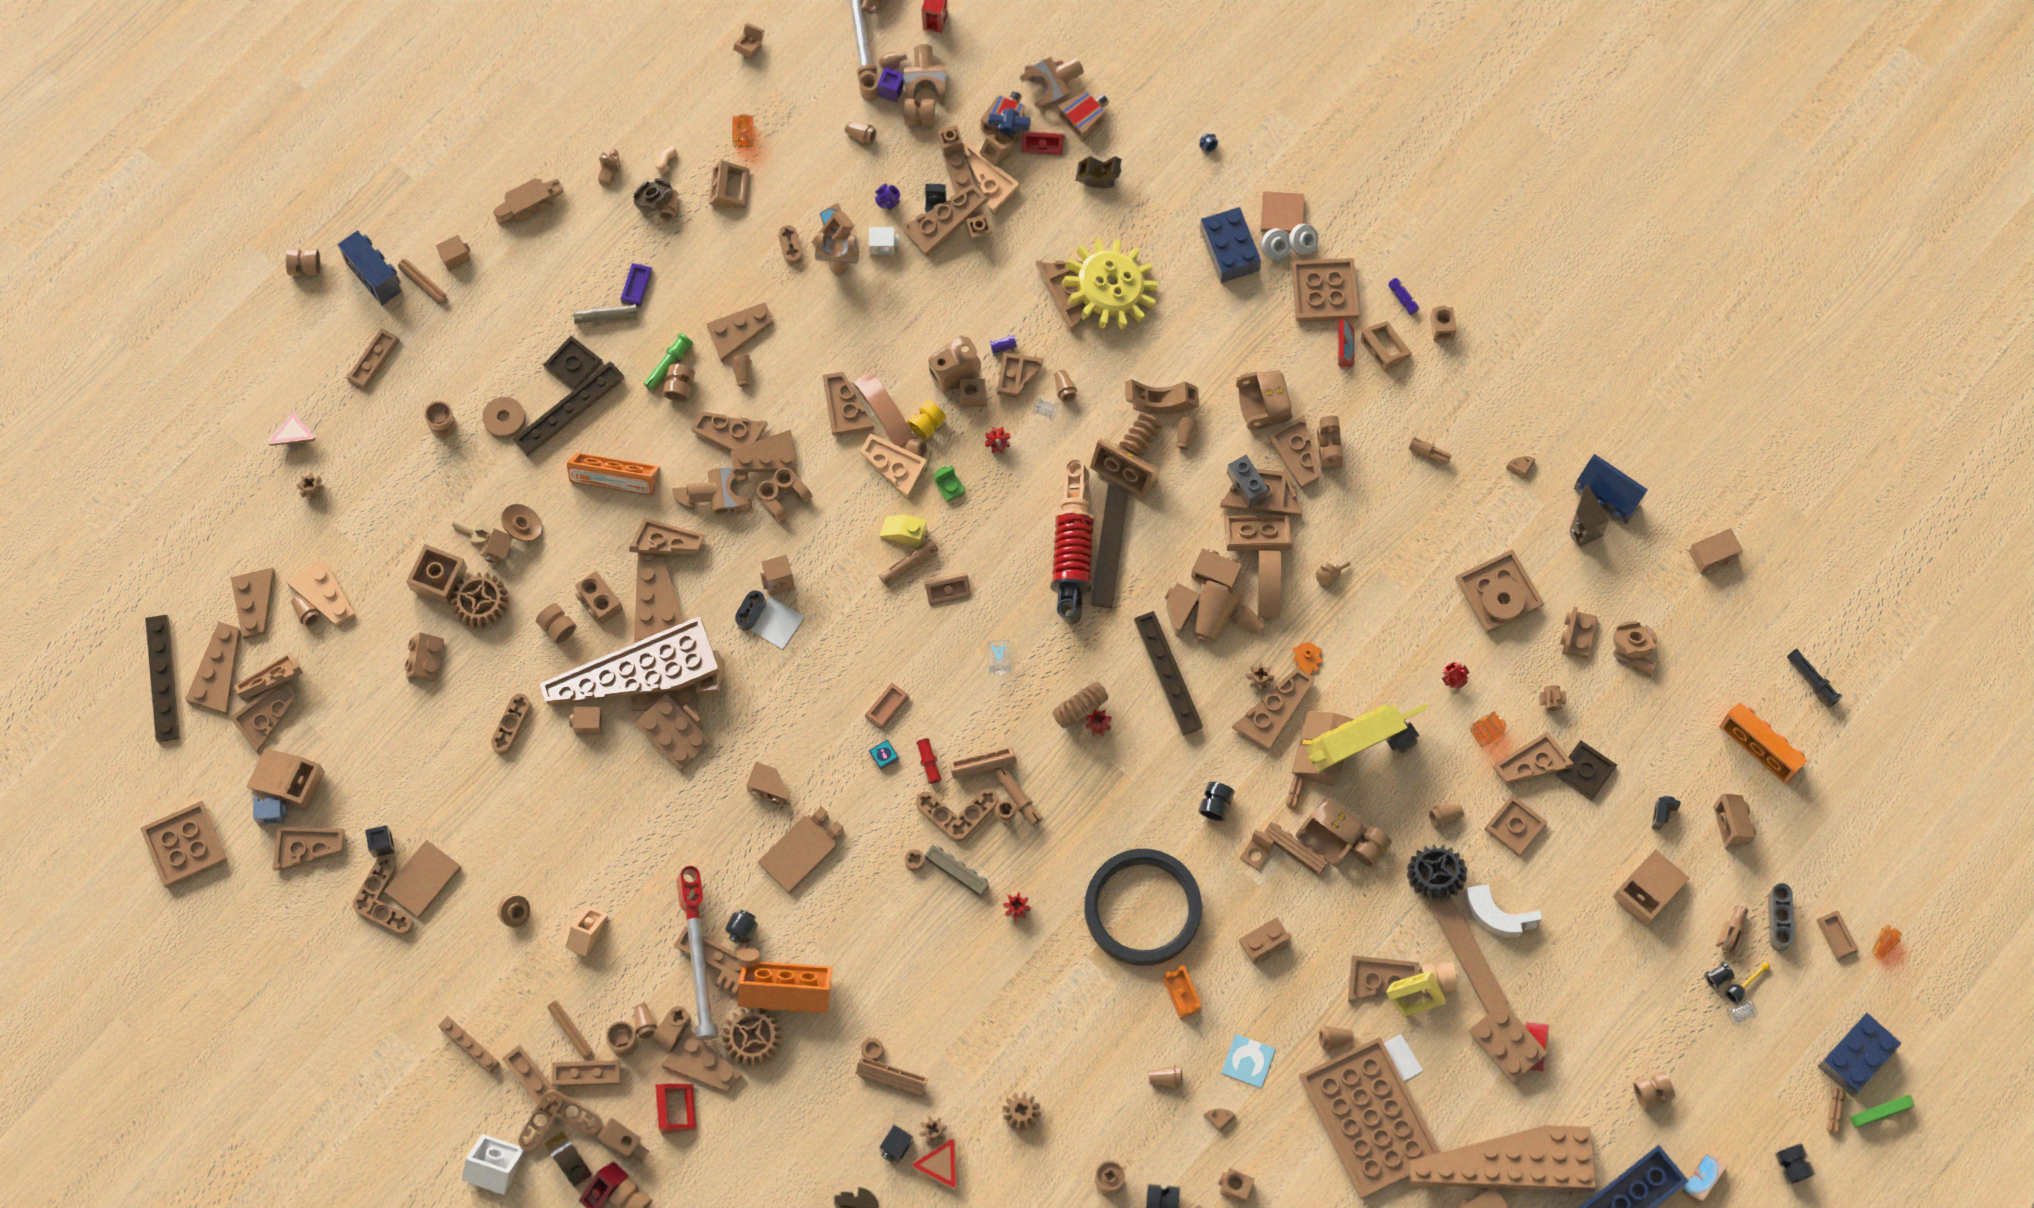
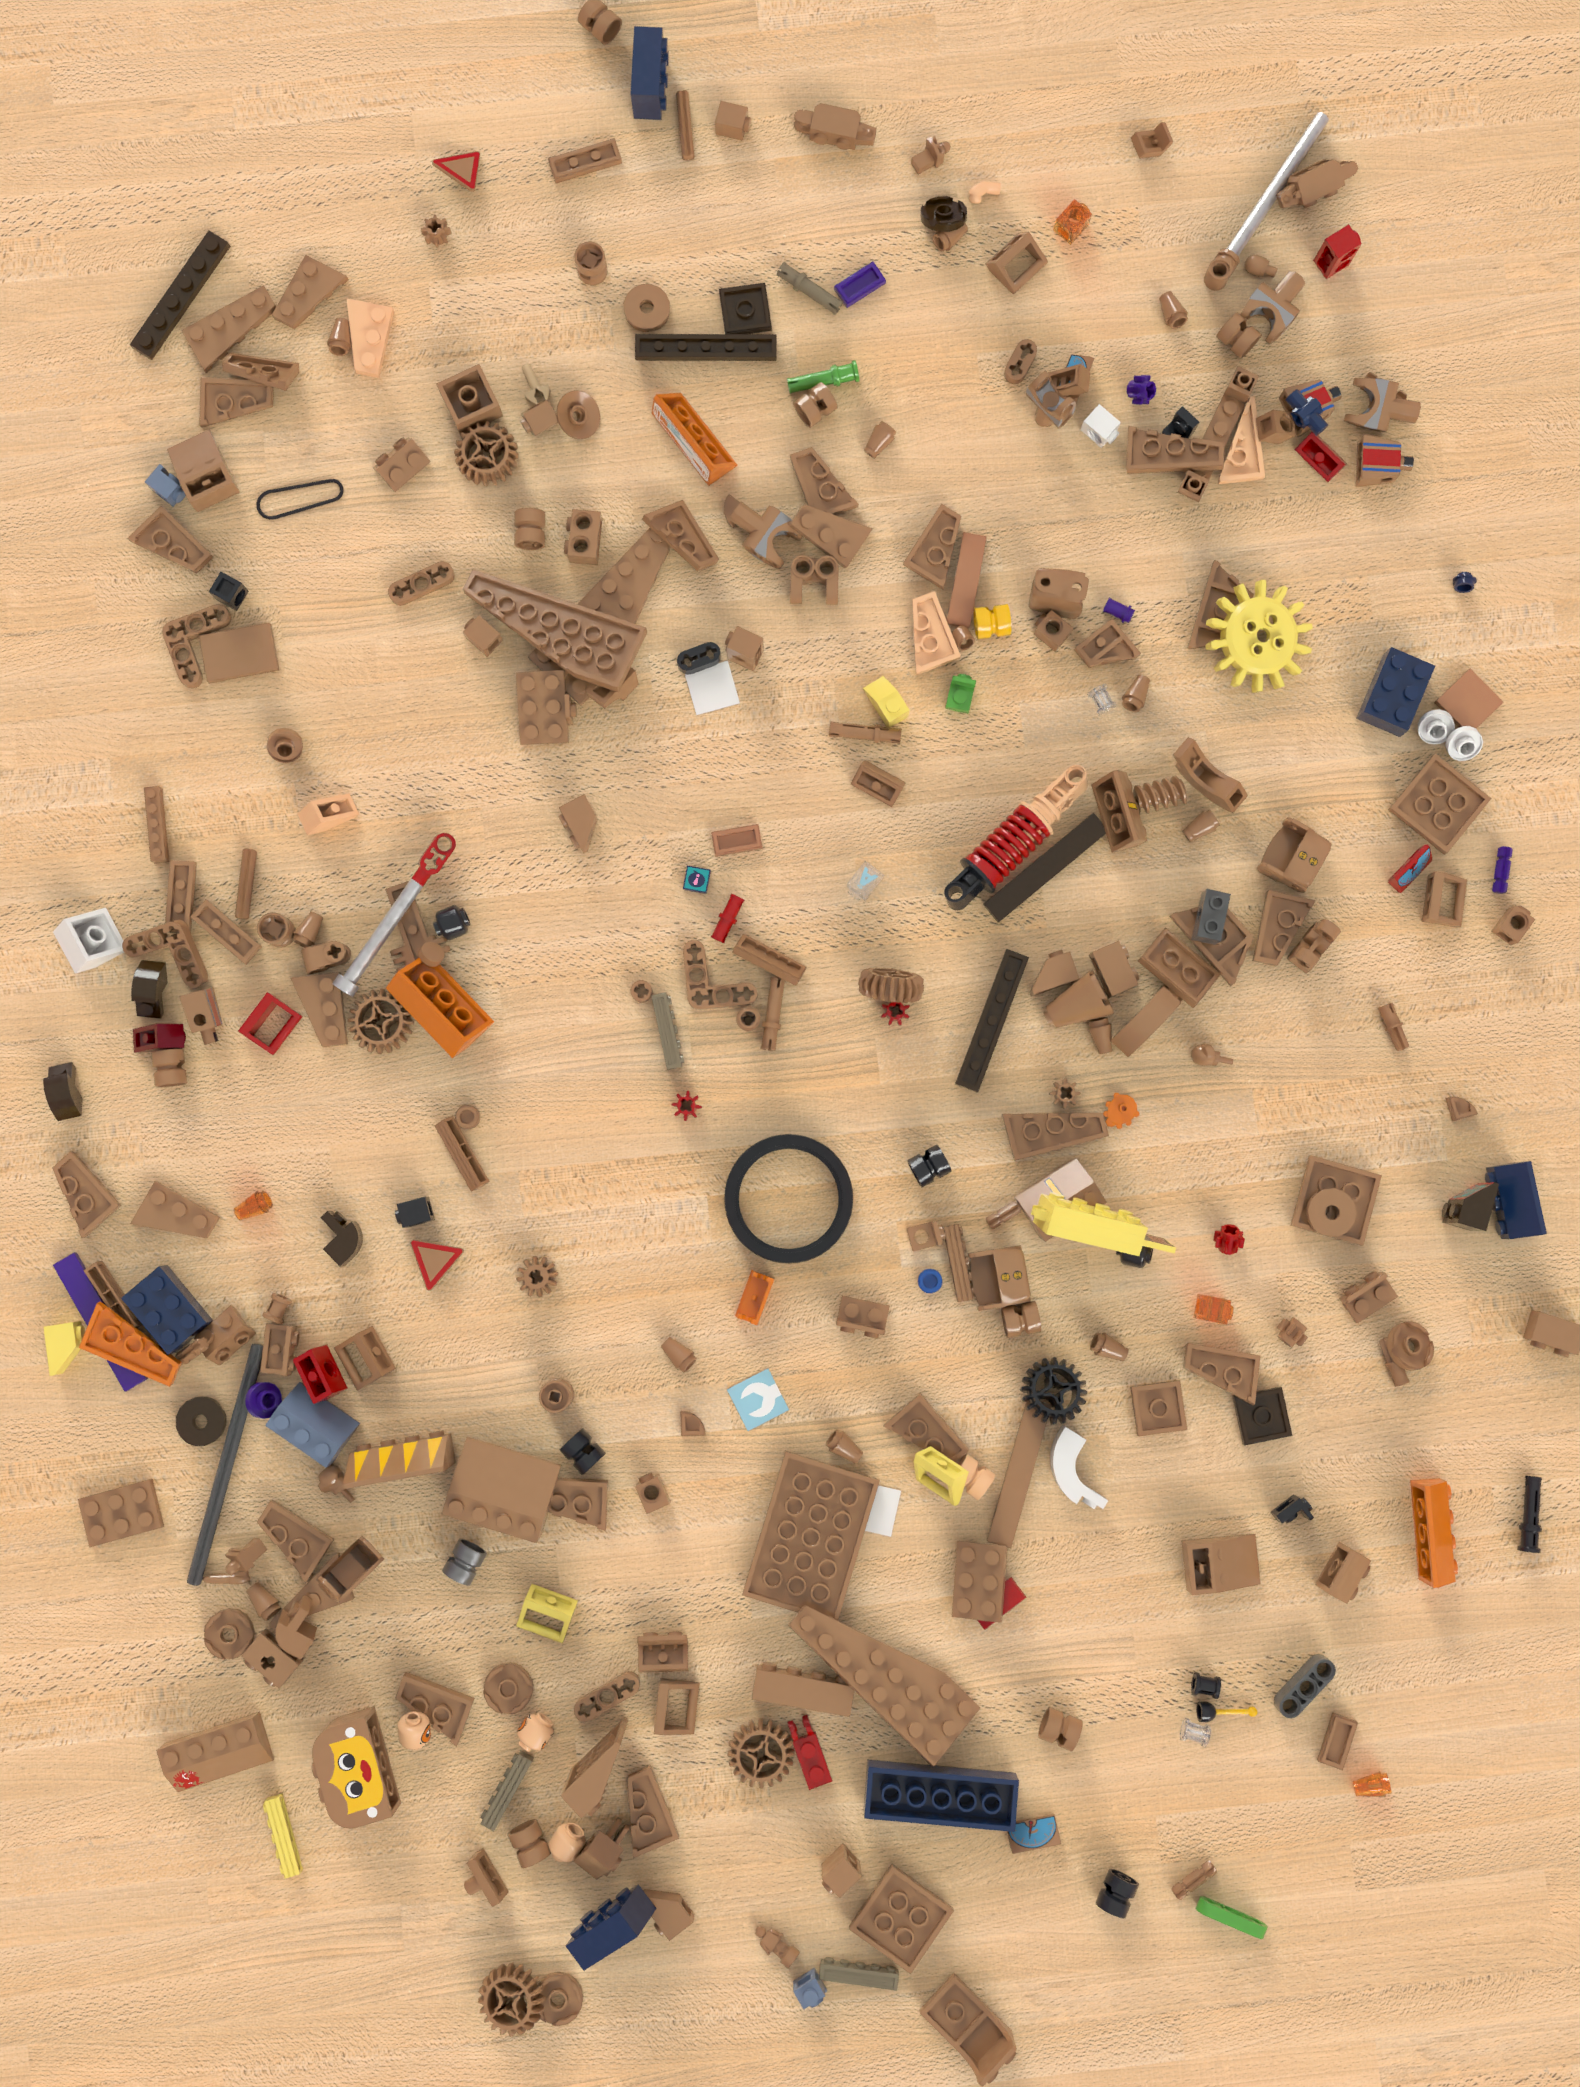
camera: 40 degrees right, 15 degrees up
medium nougat plate [140,801,228,888] -> none
medium nougat wing [706,302,773,362] -> none
medium nougat tile [758,806,844,894] -> none
dark purple brick [877,68,905,102] -> none
medium nougat gear [919,1116,947,1146] -> none
red gear [985,426,1010,453] -> none
dark brown brick [1075,156,1122,189] -> none
medium nougat arm [1715,905,1749,956] -> none
dark blue brick [1818,1013,1902,1097] -> none
none -> black piece [256,479,344,520]
none -> blue tile [918,1269,942,1293]

